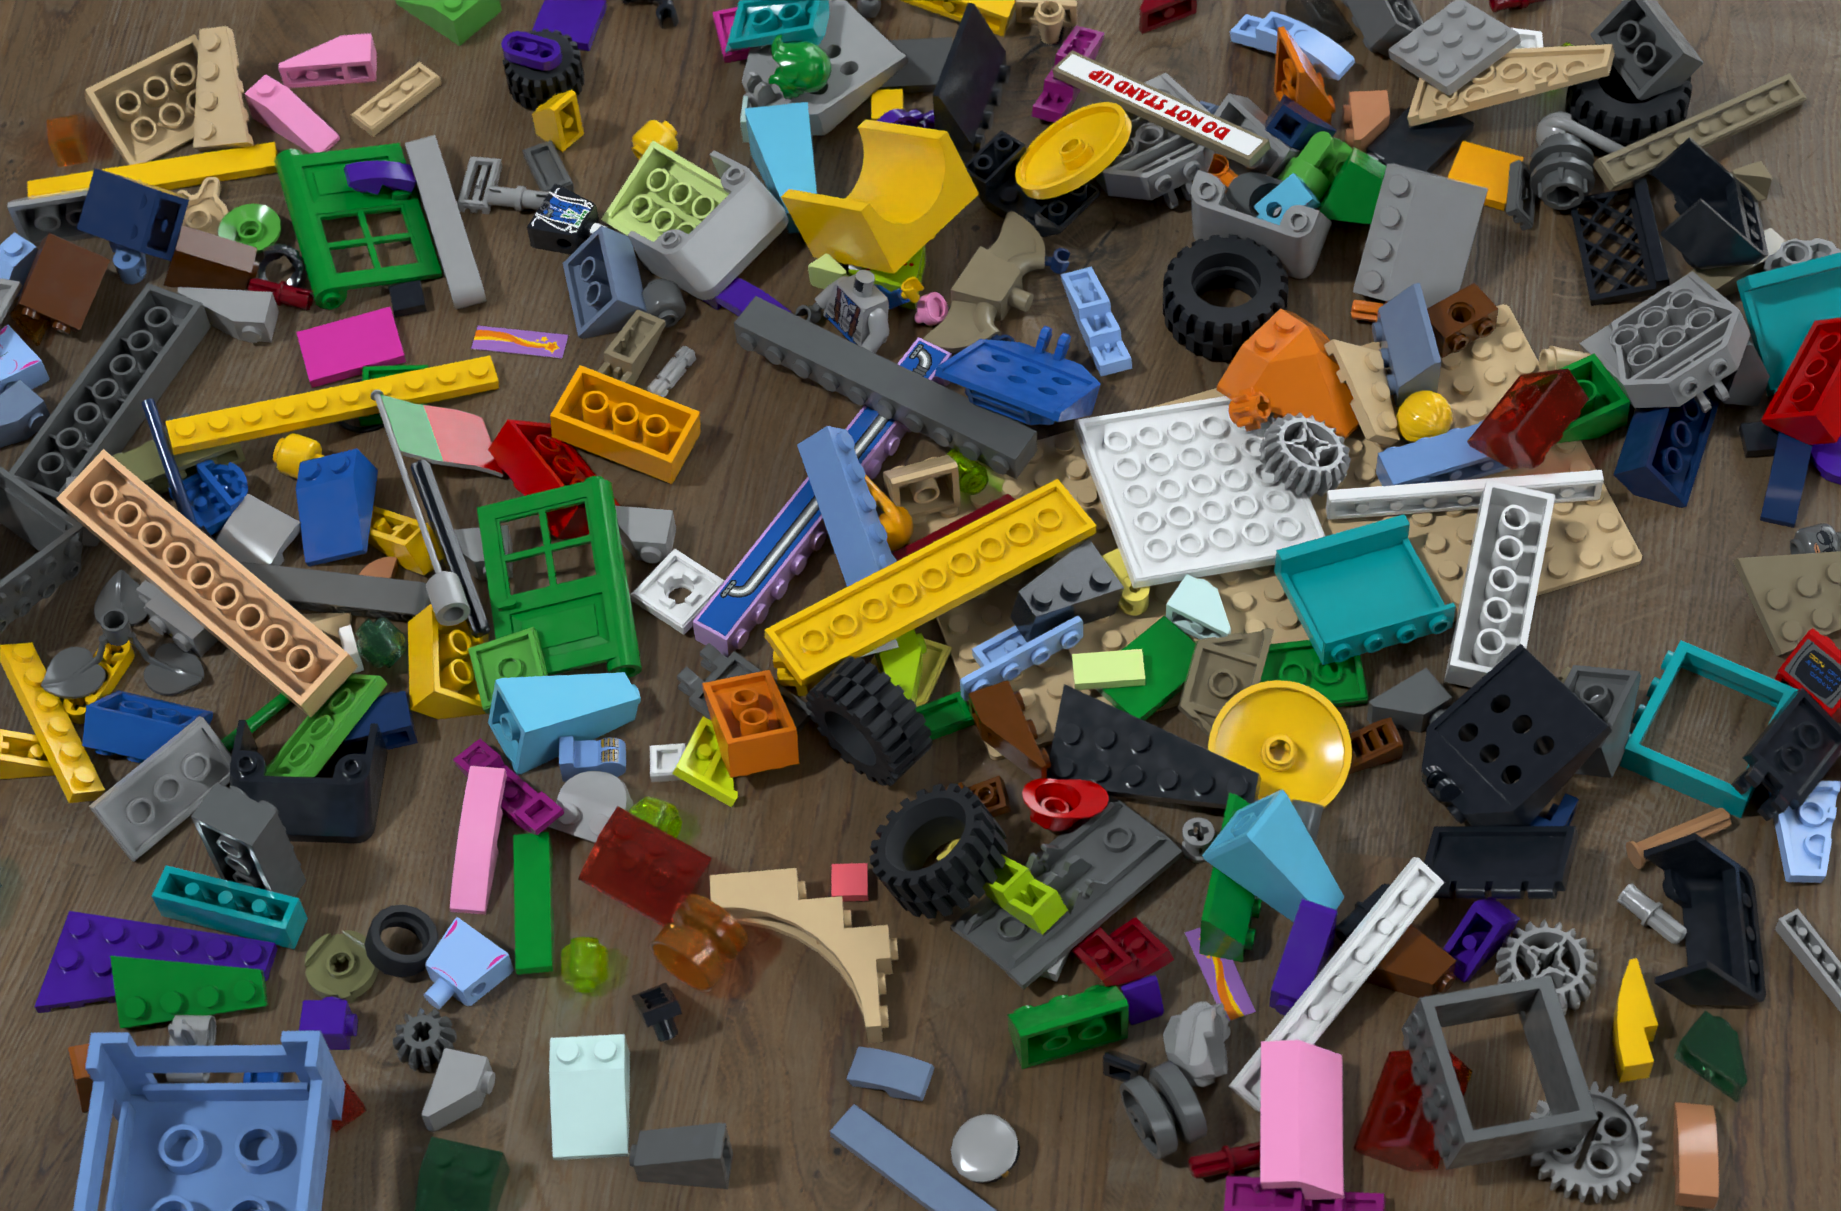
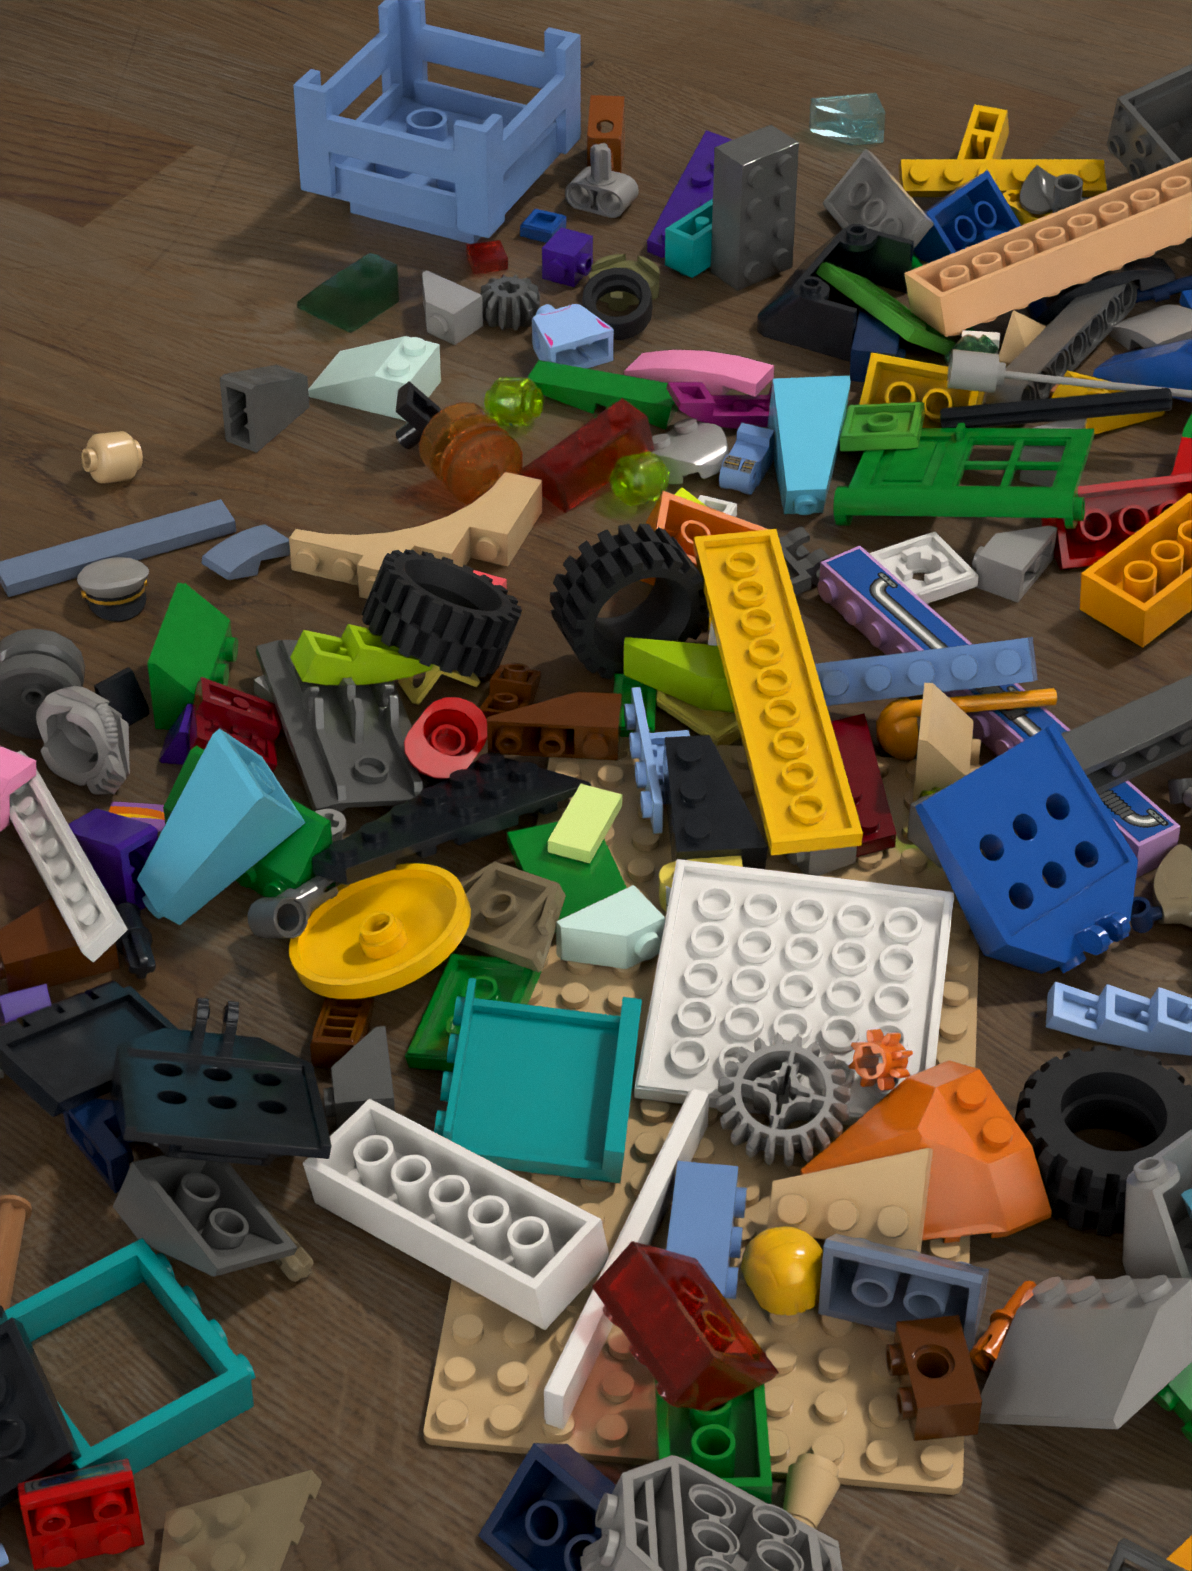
camera: 110 degrees right, 15 degrees down
green wing [110,956,268,1029] -> none

